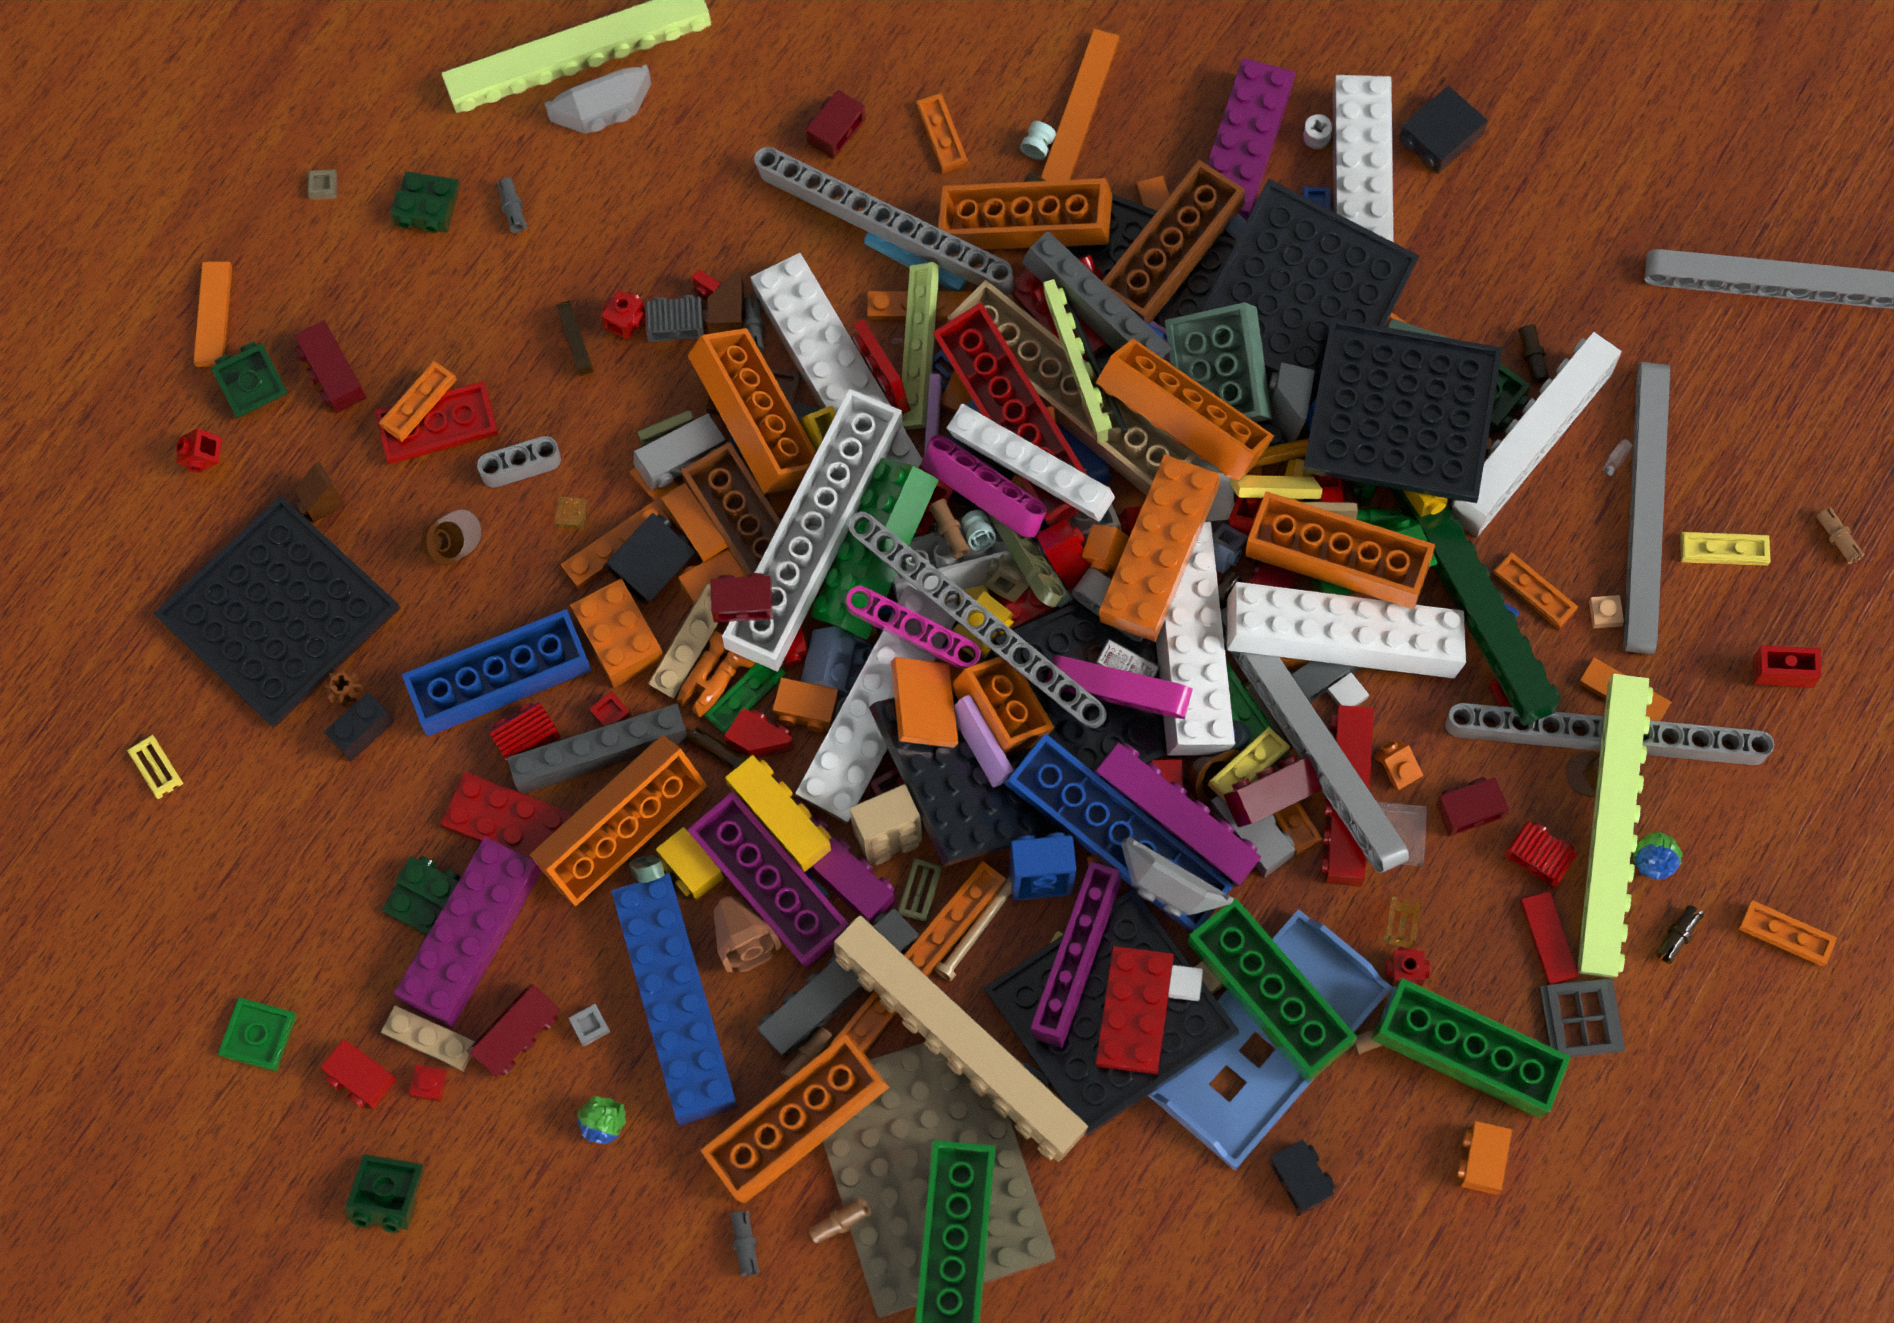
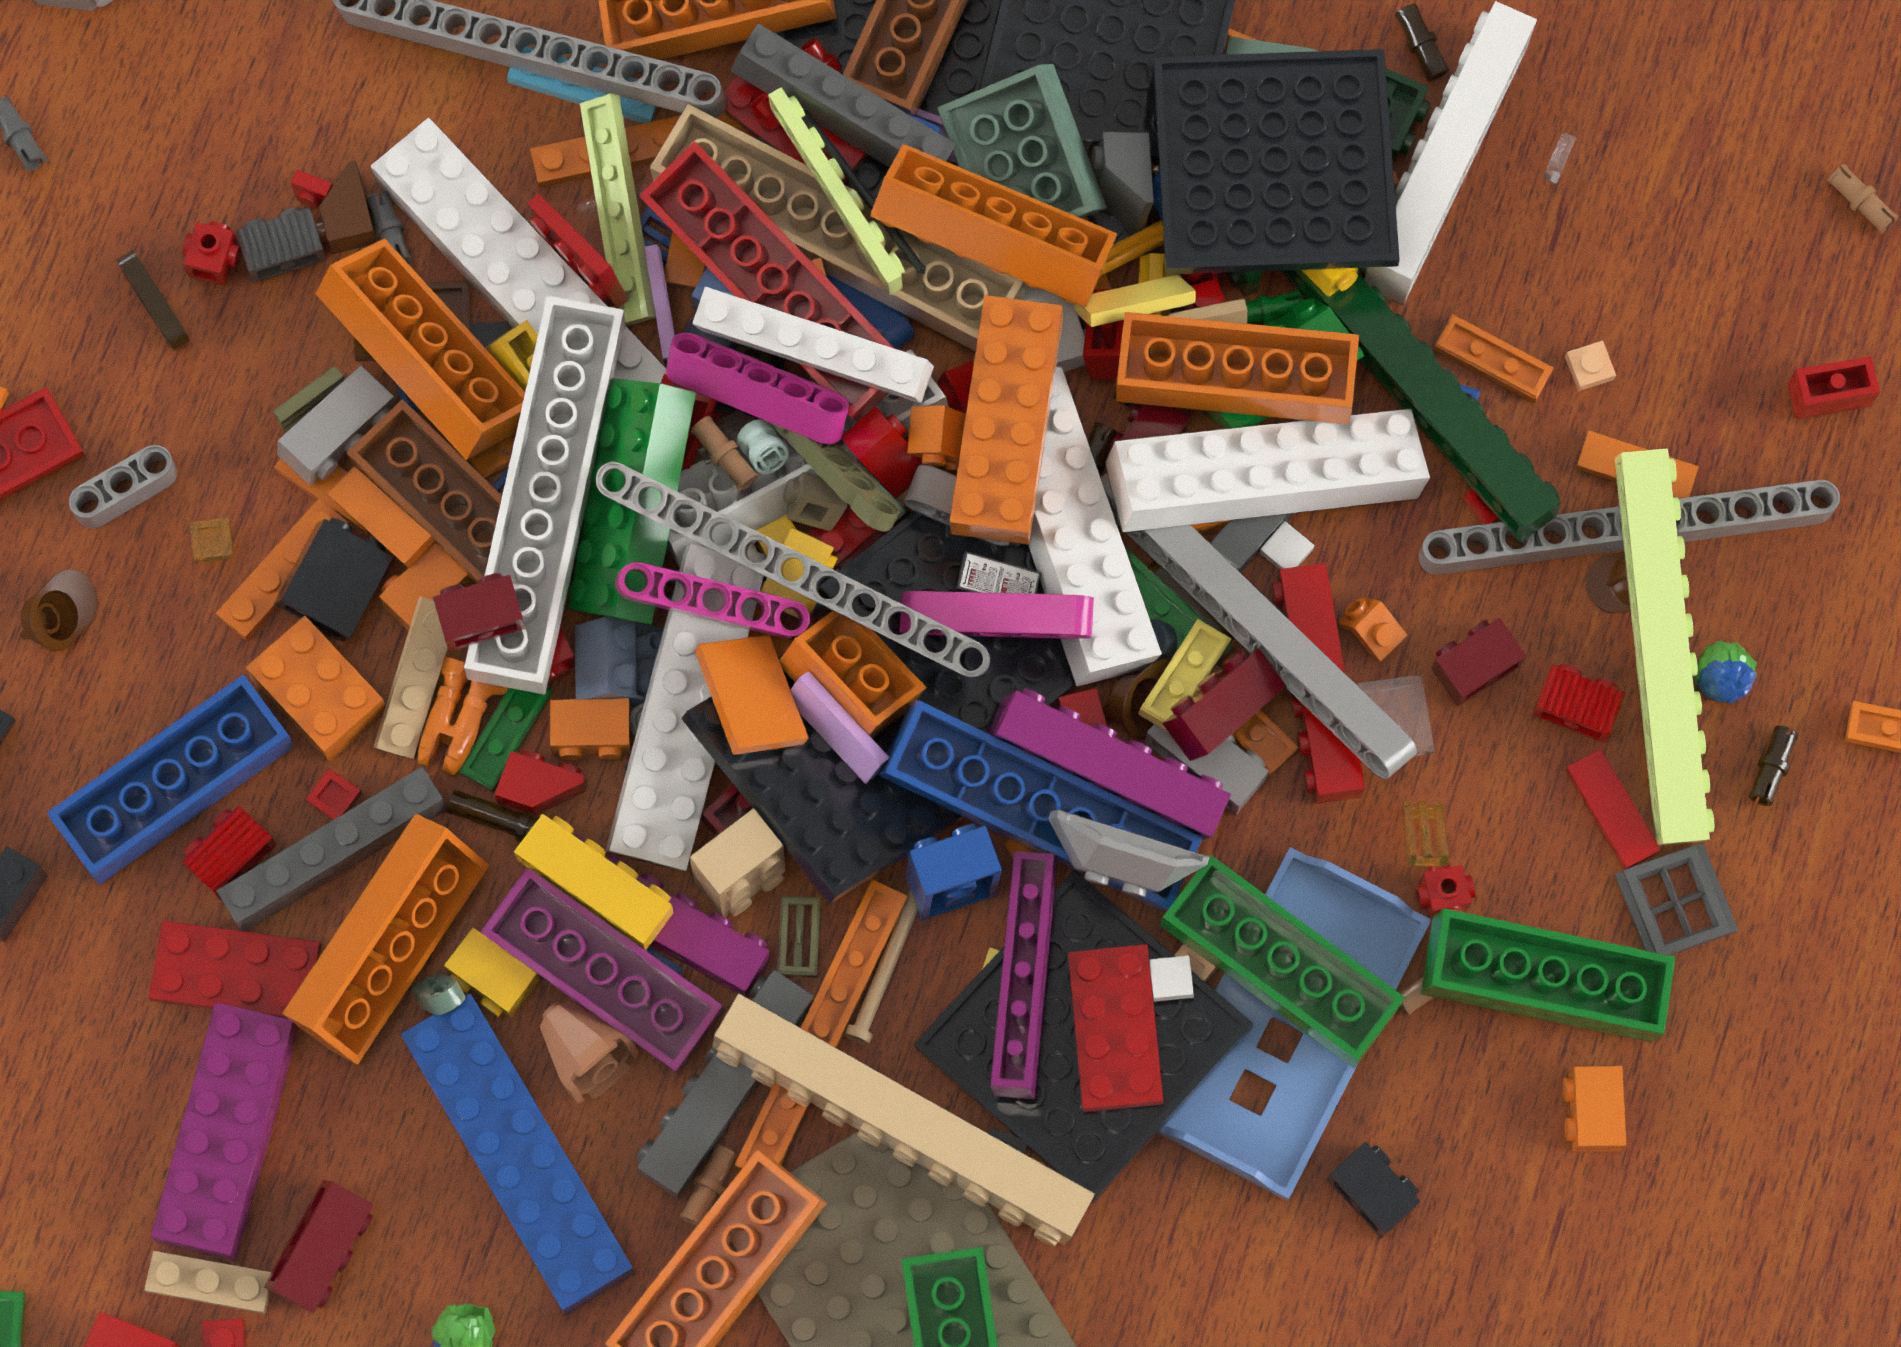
camera: 20 degrees left, 5 degrees up
dark green plate [381,855,461,936] -> none
light grey plate [569,1004,610,1047] -> none
sand blue brick [1212,523,1249,574] -> none
light grey beam [1623,362,1670,655] -> none
light yellow tile [1680,532,1770,566] -> none

